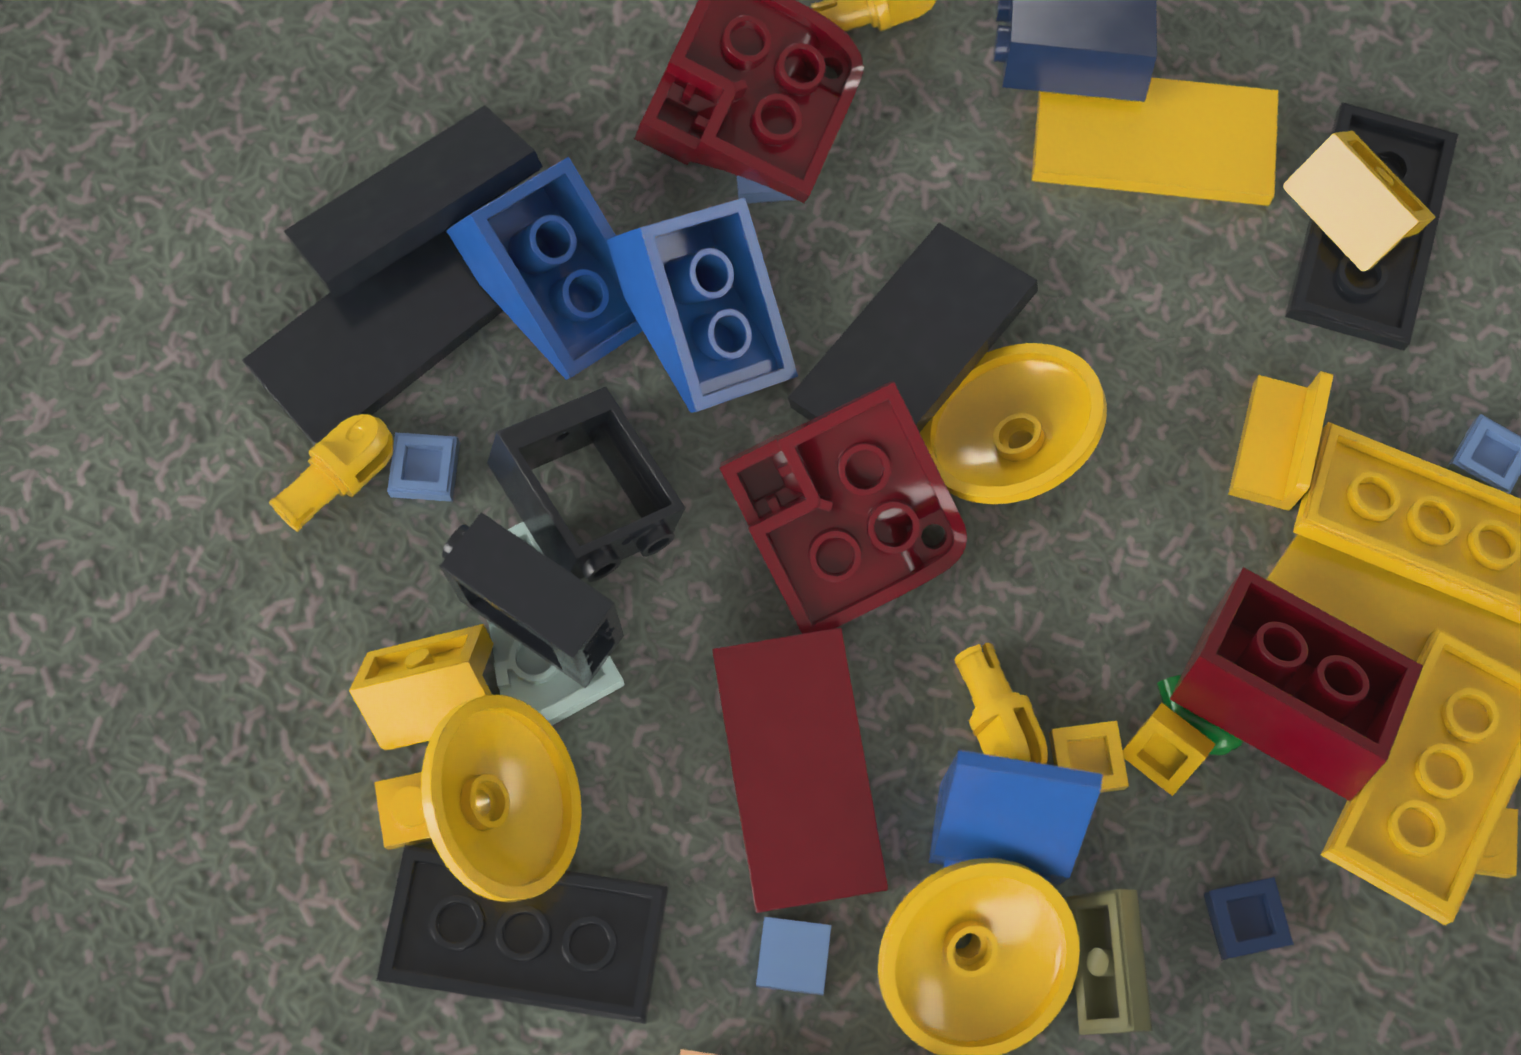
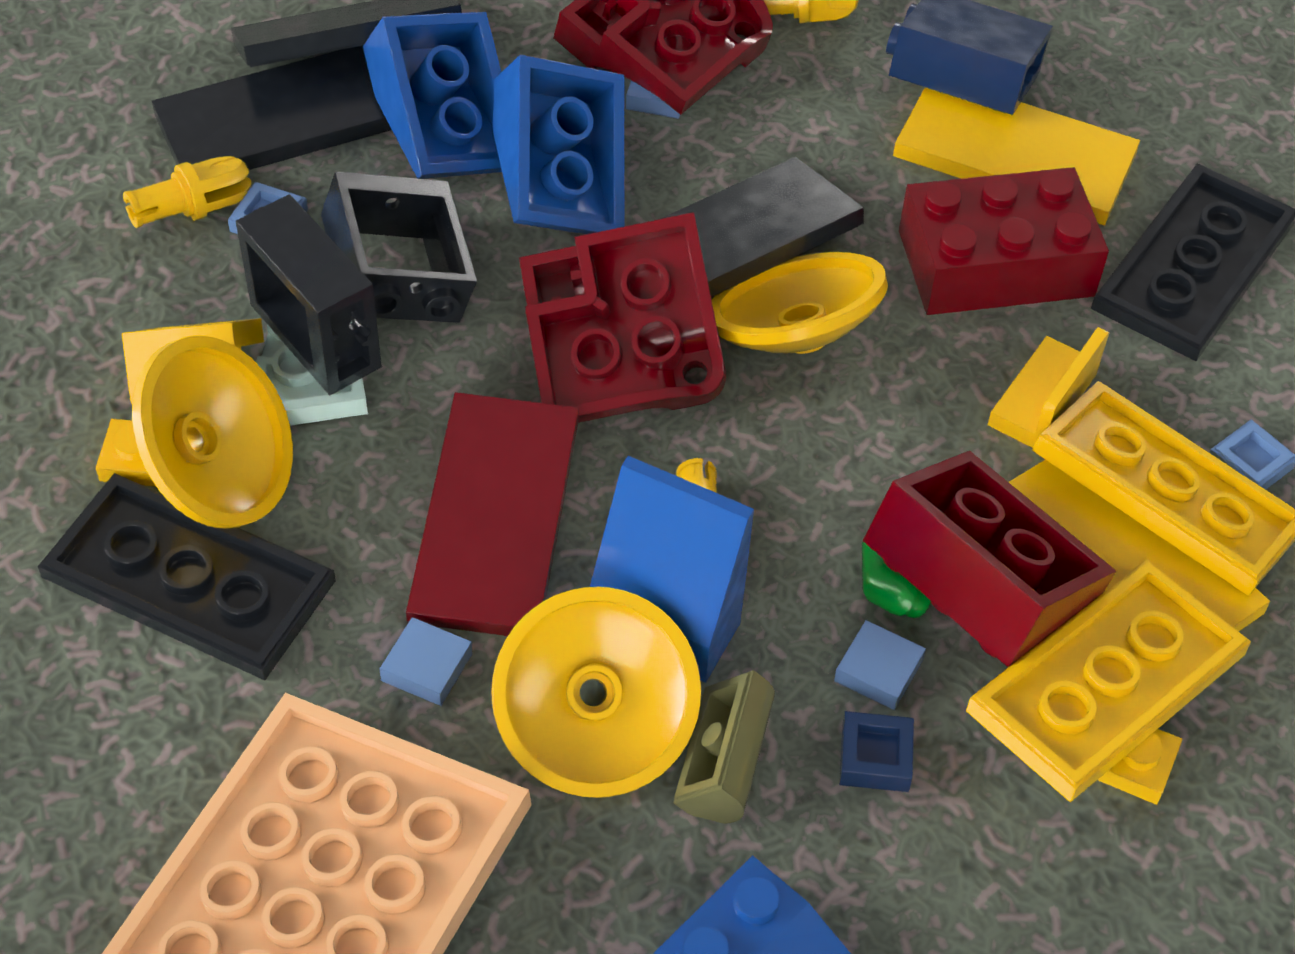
camera: 15 degrees right, 20 degrees down
yellow plate [1049,720,1129,793] -> none
yellow plate [1123,702,1215,796] -> none
panel [1284,131,1436,271] -> none
none -> medium blue tile [834,620,926,710]
none -> dark red brick [899,167,1109,315]

